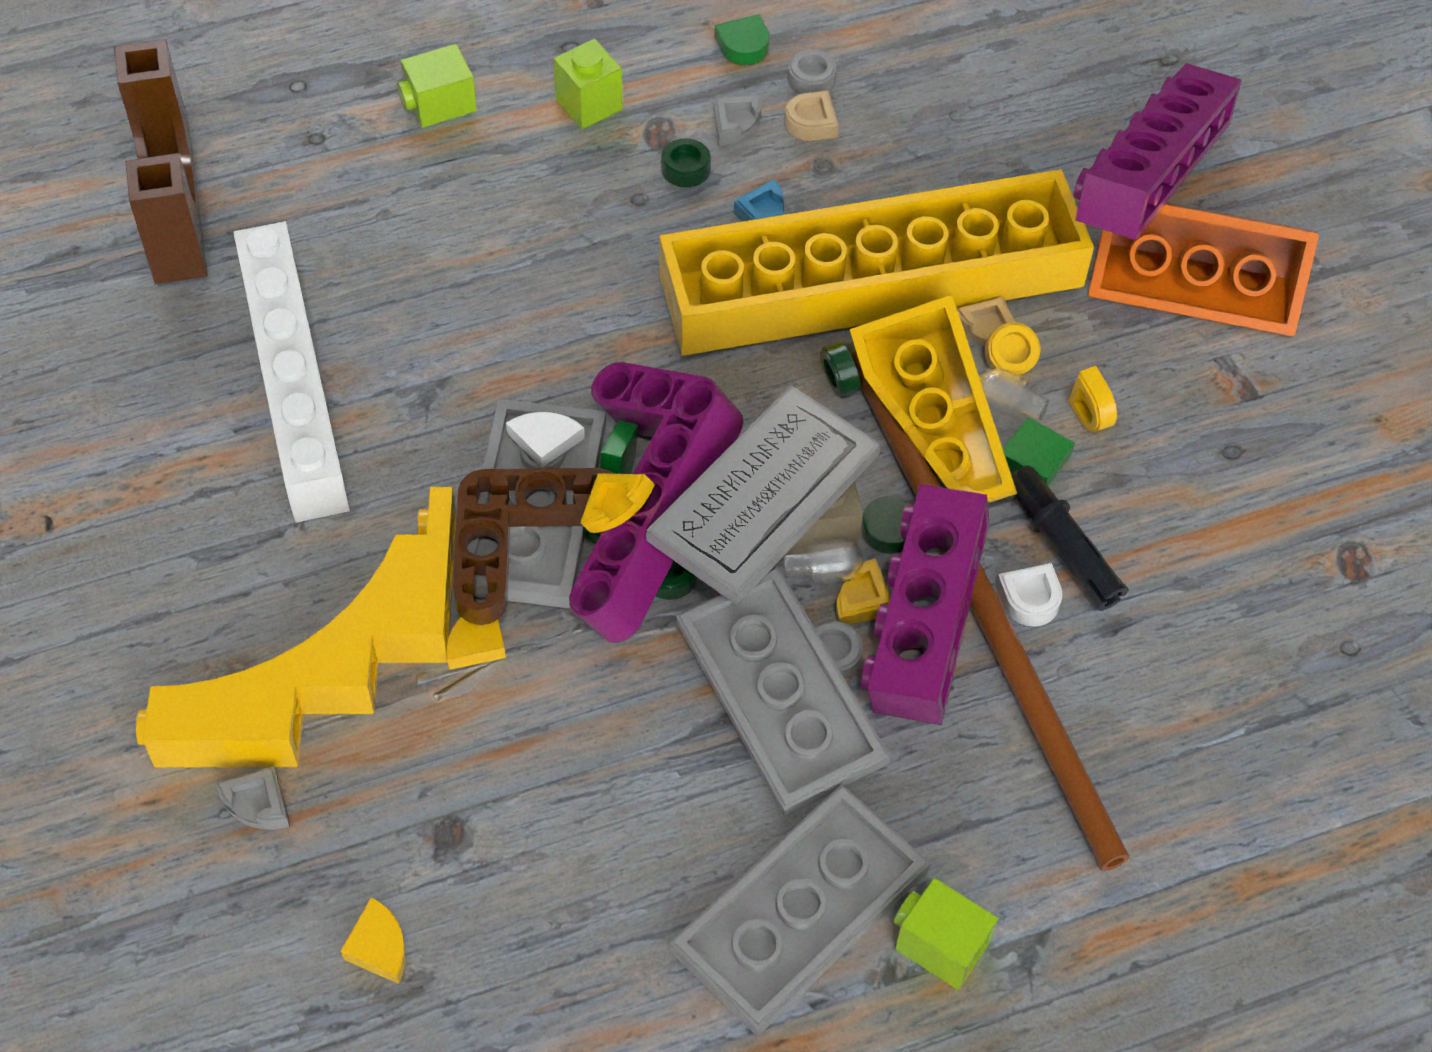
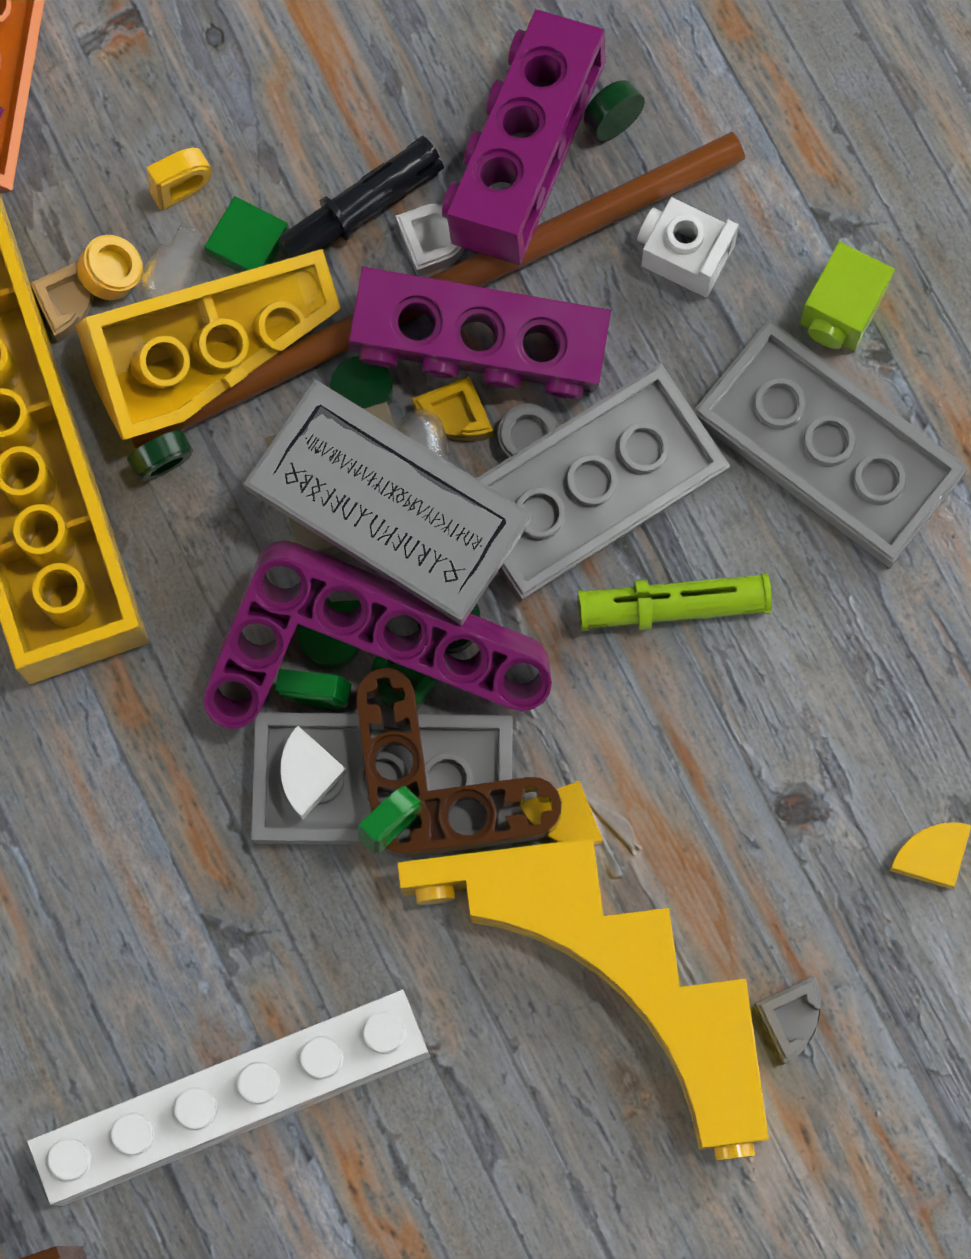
camera: 90 degrees left, 20 degrees up
yellow tile [580,473,655,533] -> none
none -> green tile [358,785,422,855]
none -> magenta brick [442,9,606,265]
none -> lime pin [577,573,772,631]
none -> dark green tile [583,80,645,141]
none -> white brick [637,197,739,298]

